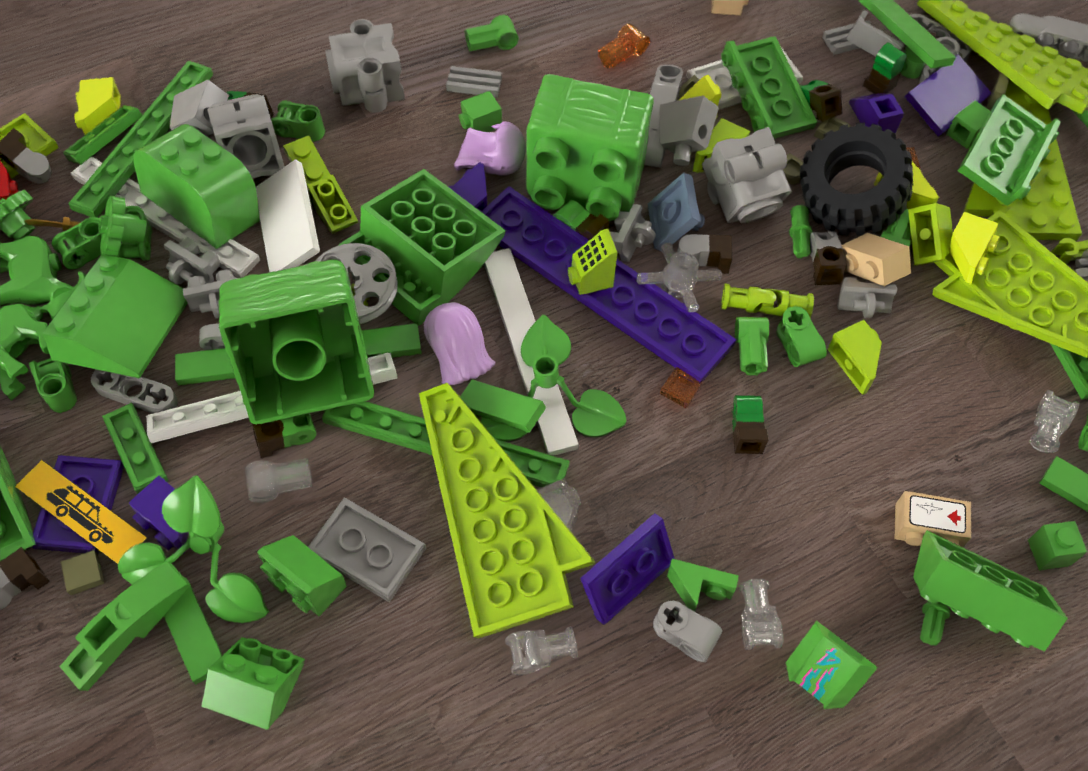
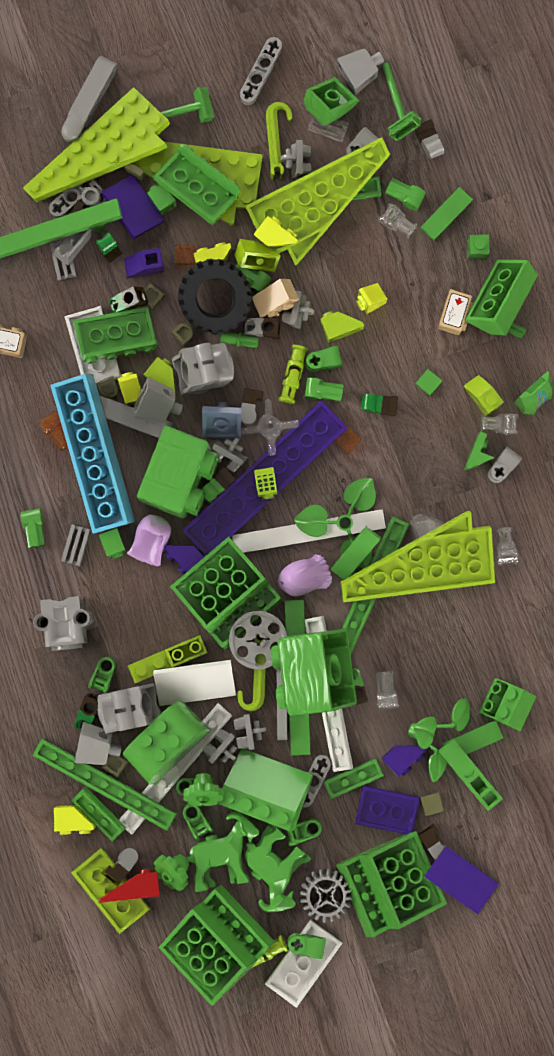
camera: 80 degrees left, 25 degrees up
yellow sticker [15,460,147,564] -> none
pearl gold piece [24,217,81,232] -> none
bright green slope [257,535,347,616] -> none
light grey tile [308,497,426,603] -> none
dark purple tile [580,513,675,625] -> none
none -> medium azure brick [50,374,135,534]
none -> neon yellow slope [356,283,387,314]
none -> bright green tile [416,369,442,396]
none -> lime slope [463,375,504,417]

